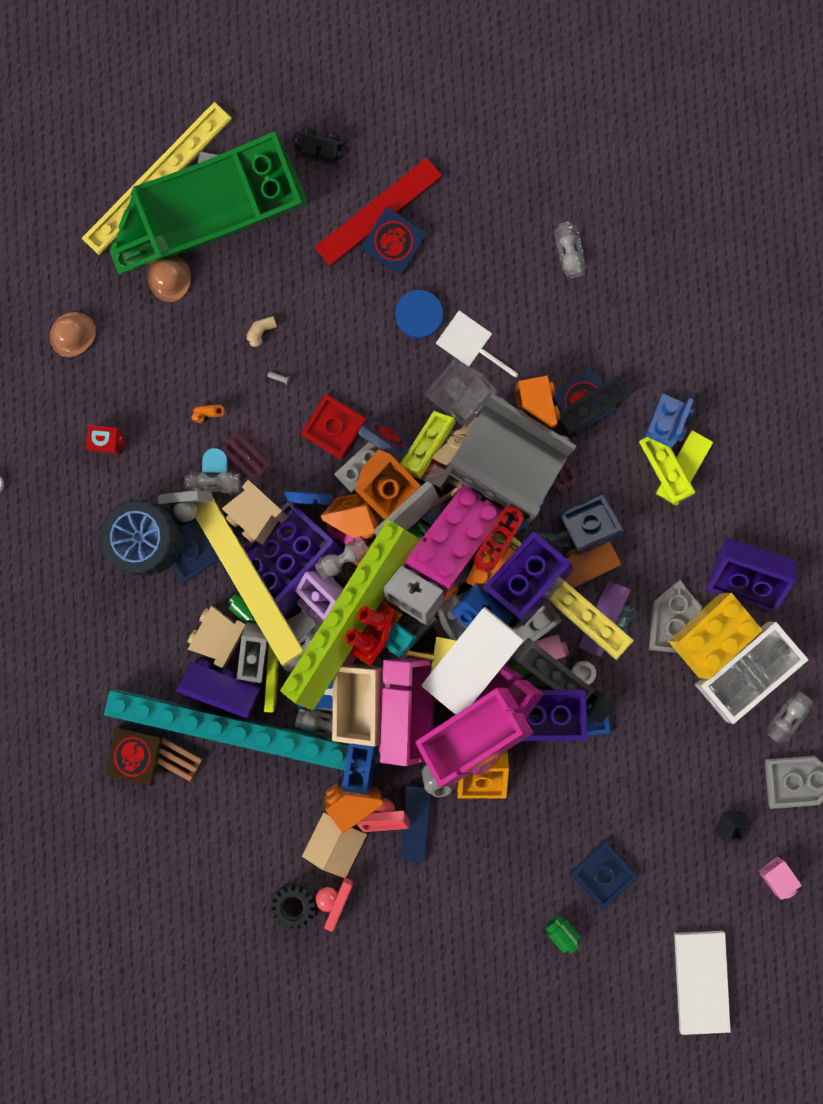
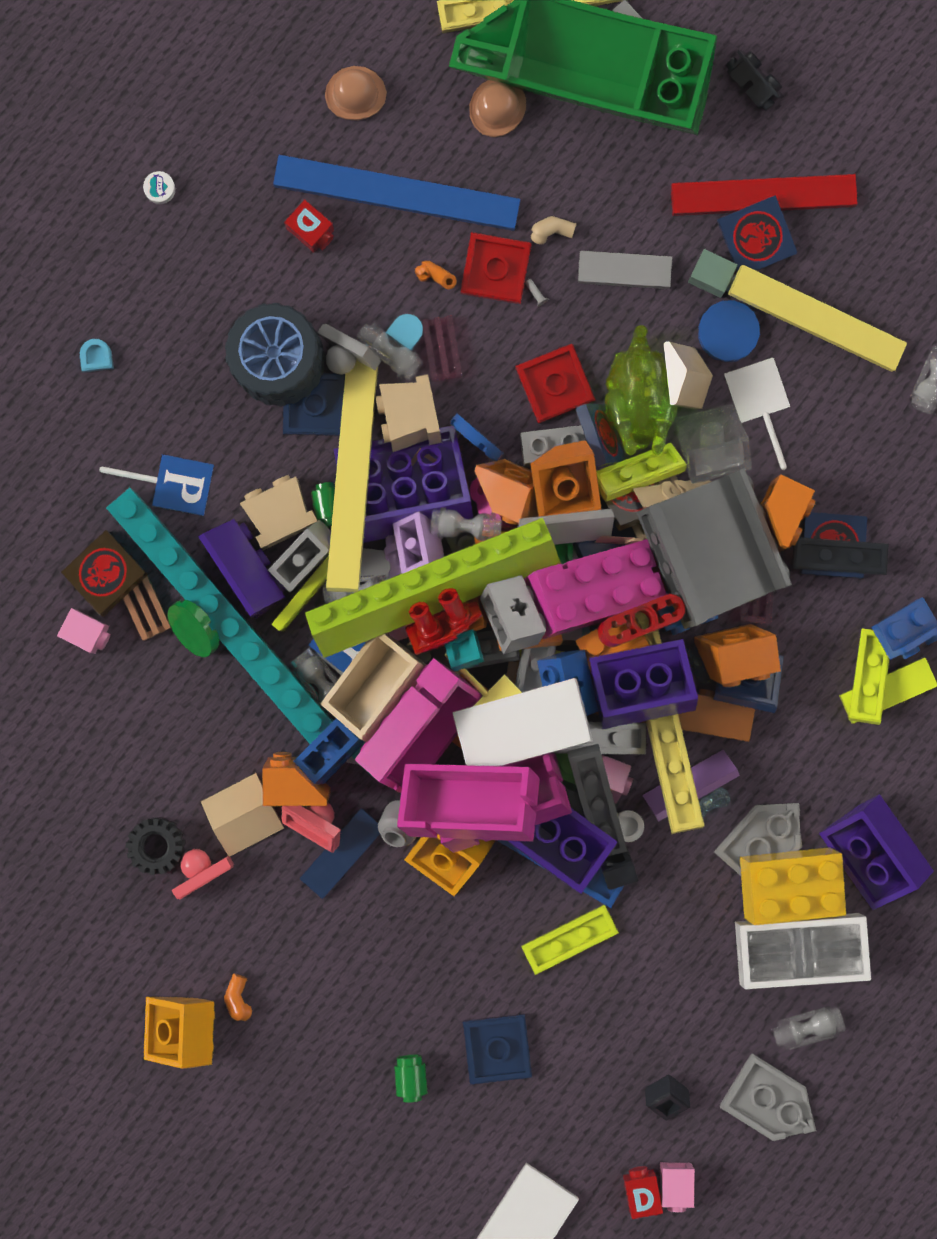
camera: 35 degrees right, 0 degrees up
none -> bright pink brick [57,608,110,654]
none -> medium azure tile [80,339,114,373]
none -> blue piece [99,455,214,516]
none -> light orange slope [144,997,215,1069]
none -> green tile [167,600,219,658]
none -> orange arm [224,973,252,1021]
none -> blue tile [273,155,520,231]
none -> red tile [460,232,532,305]
none -> neon yellow tile [521,905,619,975]
none -> light grey tile [578,251,672,289]
none -> clear neon green piece [604,325,678,455]
none -> red brick [623,1166,663,1219]
none -> tan slope [664,342,713,409]
none -> sand green brick [688,249,737,298]
none -> orange slope [694,624,781,687]
none -> light yellow tile [728,265,907,372]

